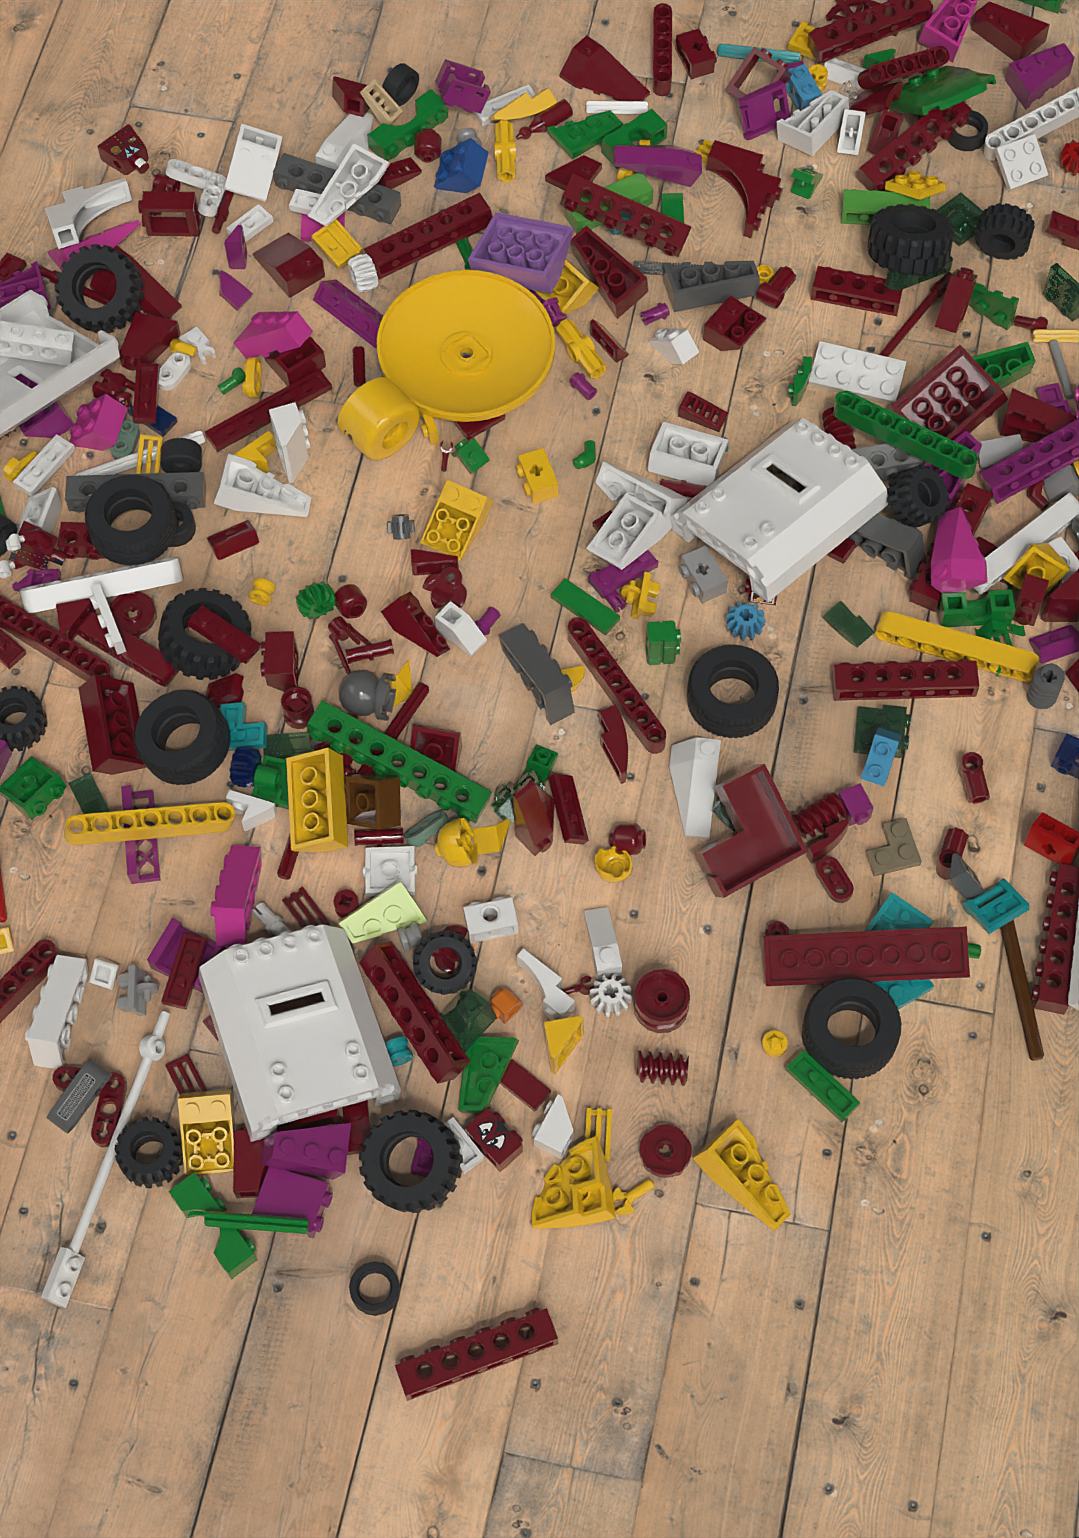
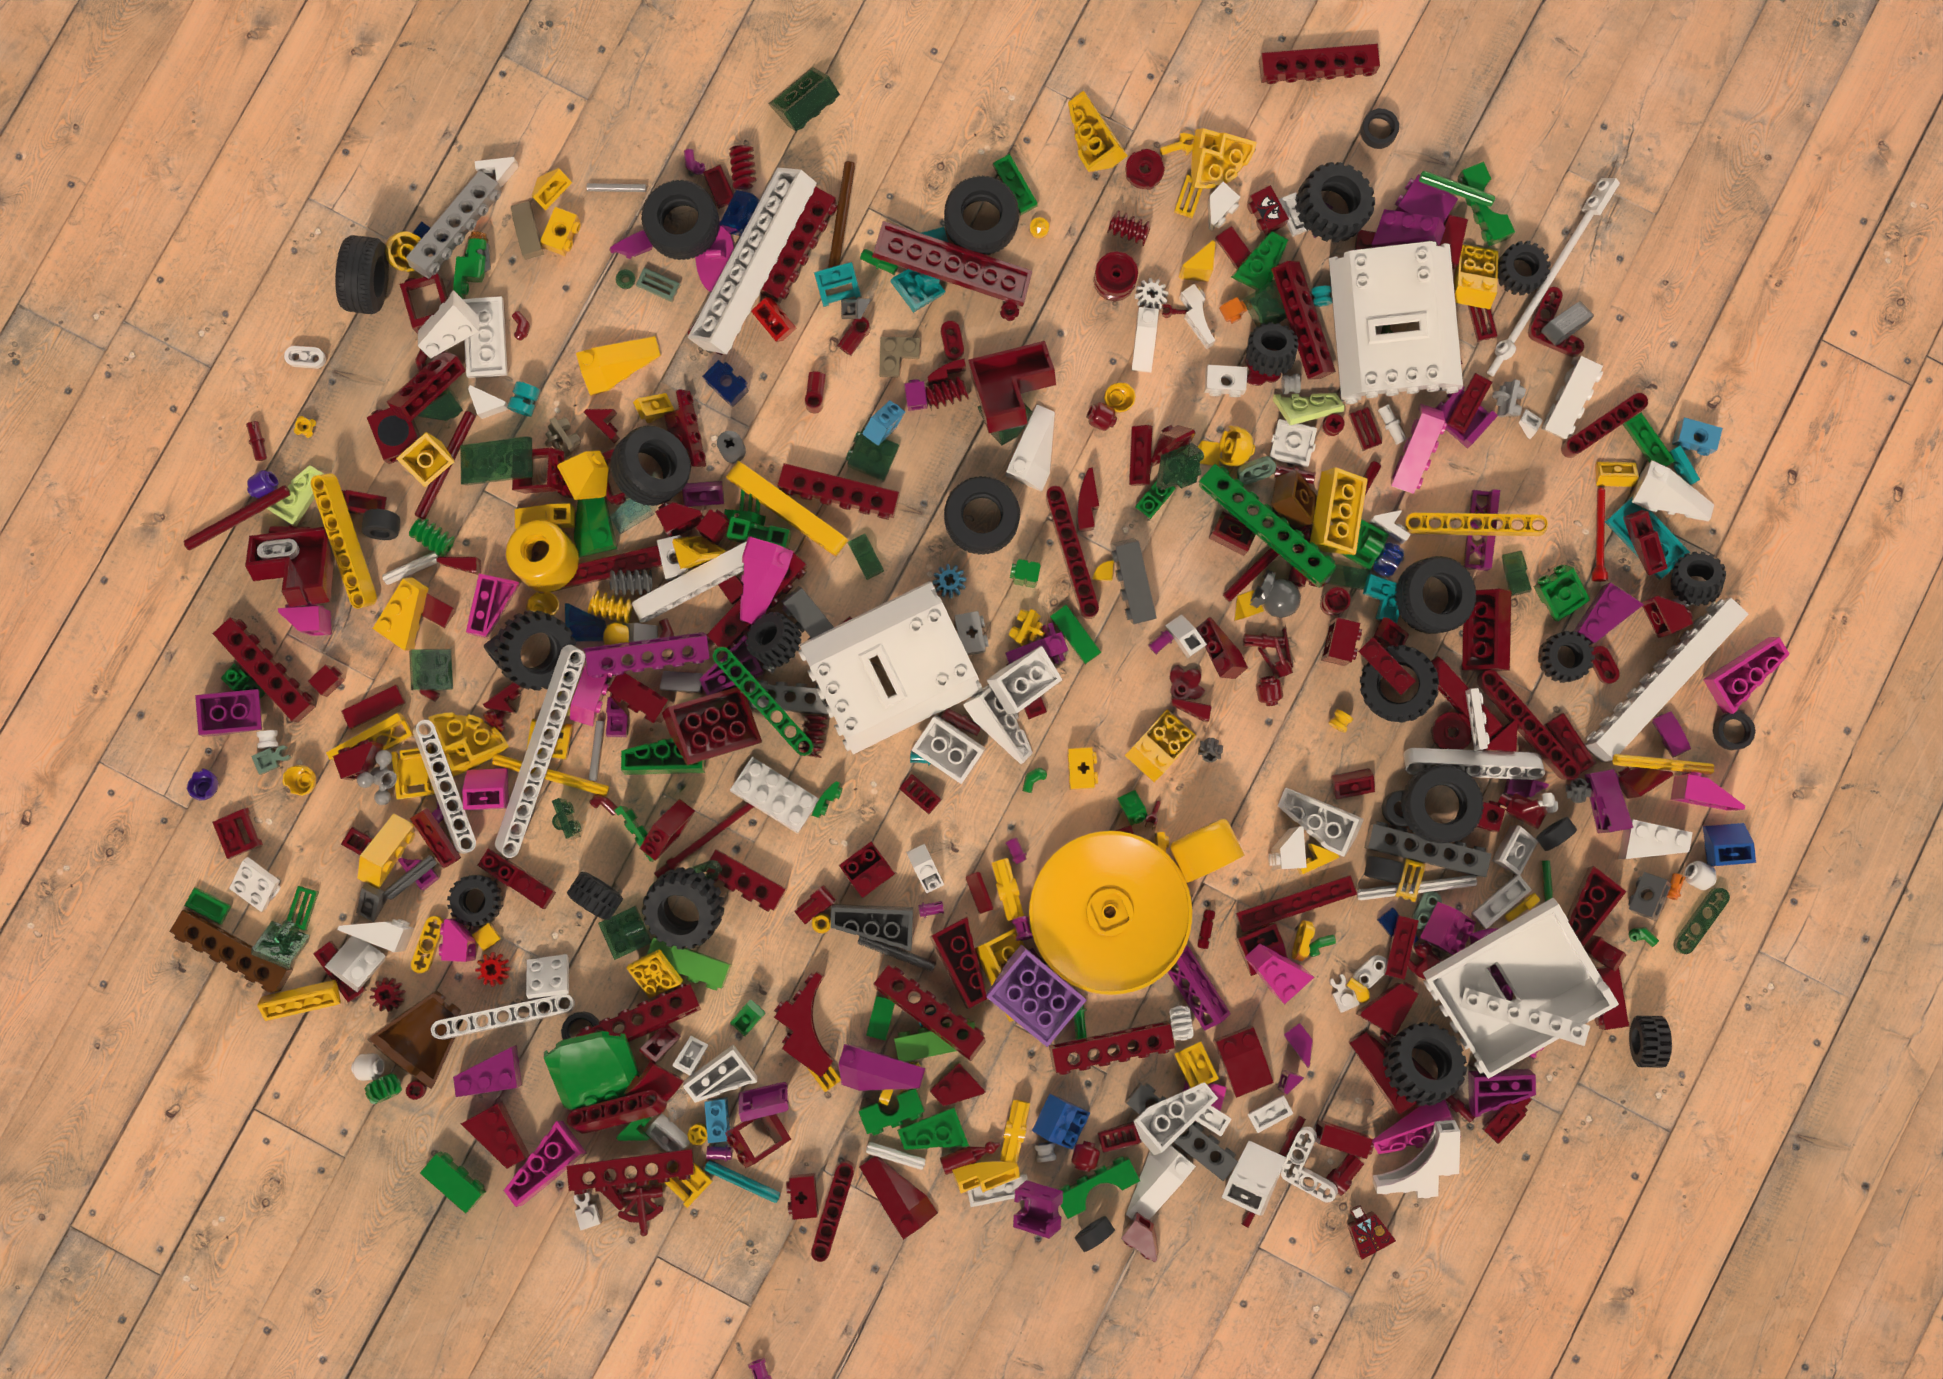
camera: 170 degrees left, 20 degrees up
green gear [295,581,336,619] -> none
tan slope [360,79,403,125] -> none

